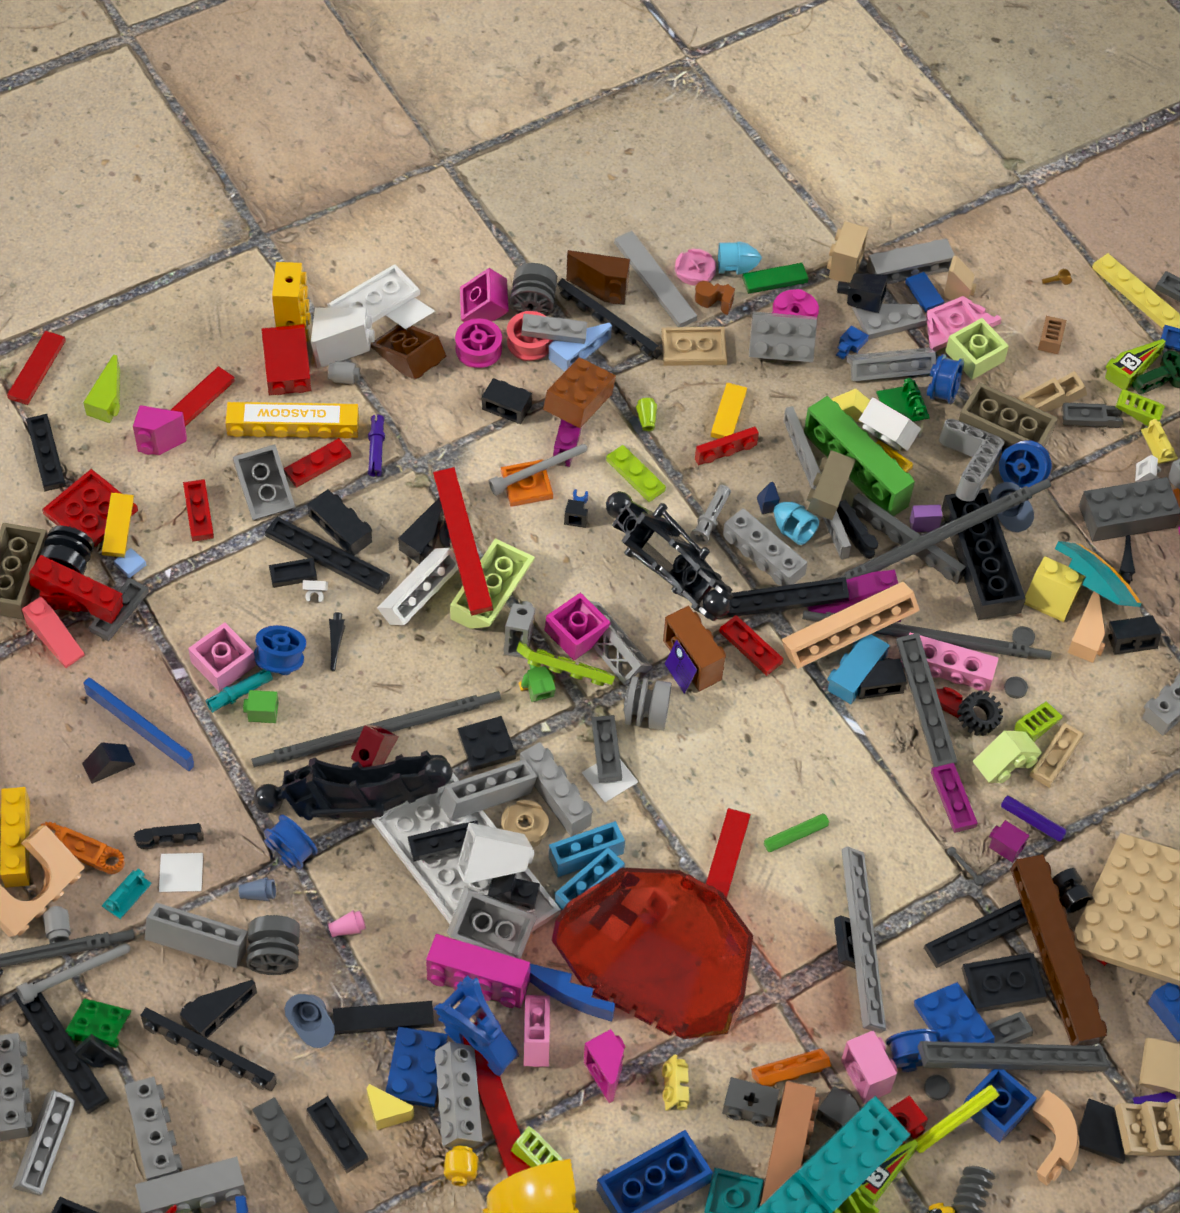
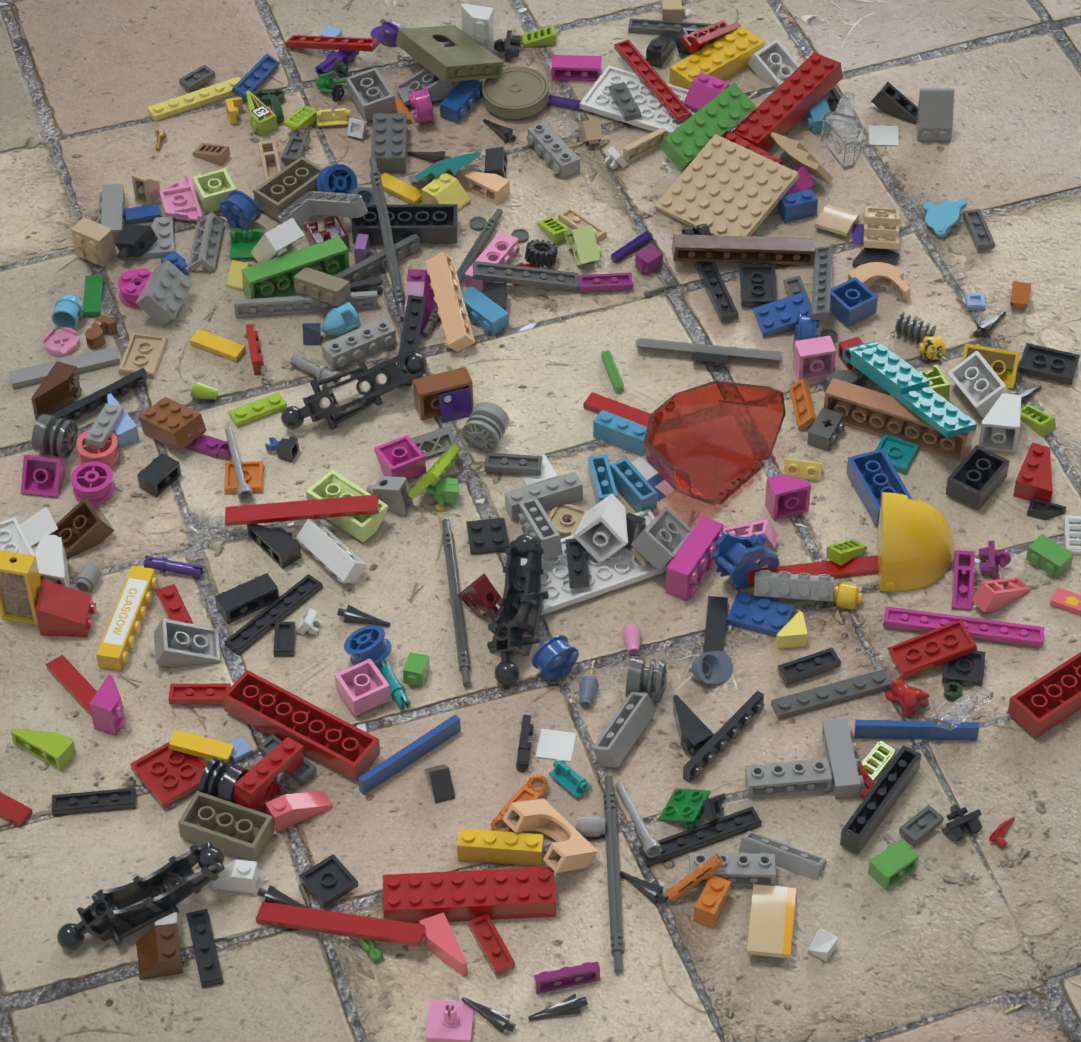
camera: 75 degrees left, 10 degrees down
blue slope [530,964,615,1022] -> none
red plate [719,615,784,676] -> none
neon yellow axle [916,1085,999,1153] -> none
none -> red brick [222,670,380,782]
none -> yellow bracket [225,97,243,125]
none -> dark red piece [304,216,349,247]
none -> yellow tile [381,173,422,204]
none -> dark azure brick [593,410,652,456]

